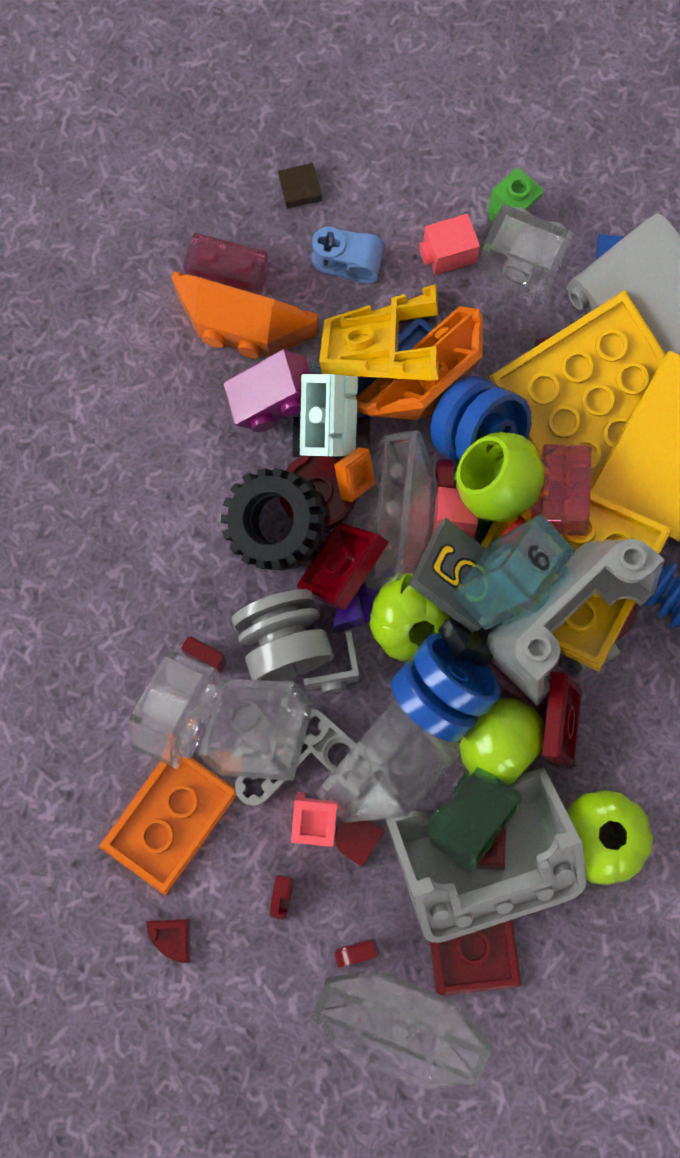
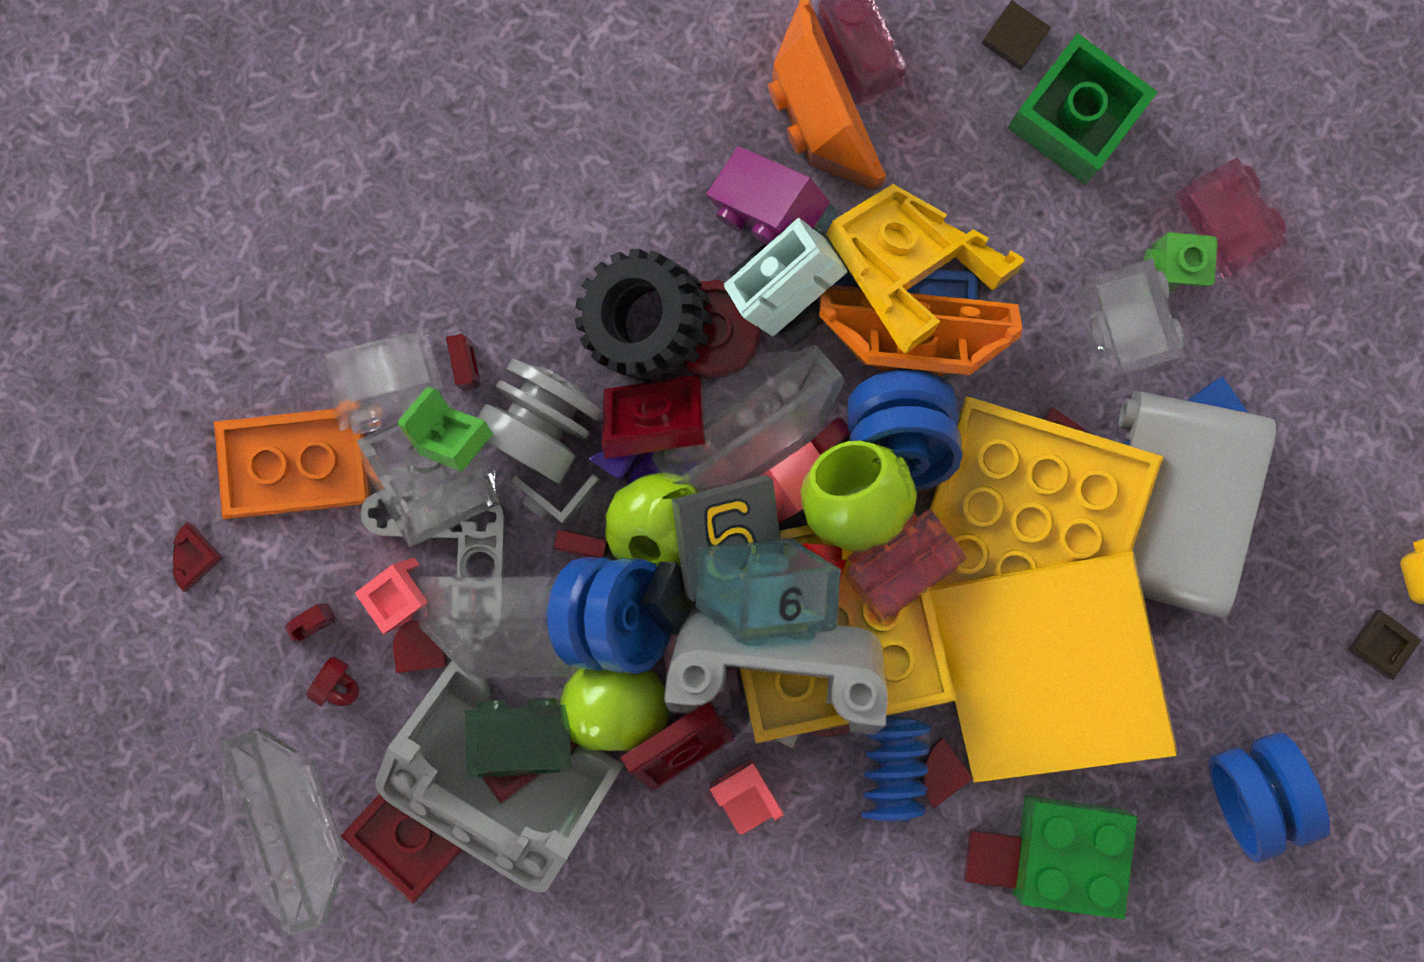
camera: 50 degrees right, 10 degrees up
medium blue piece [311,227,385,284] -> none
orange tile [334,447,376,502] -> none
dark red tile [334,938,380,968] -> none
coral brick [419,213,480,275] -> none
lime piece [557,790,653,885] -> none
none -> dark red tile [306,656,360,707]
none -> bright green bracket [398,387,493,472]
none -> dark red tile [554,529,609,557]
none -> coral panel [709,759,784,834]
none -> green brick [1007,33,1158,185]
none -> clear pink brick [1175,157,1288,278]

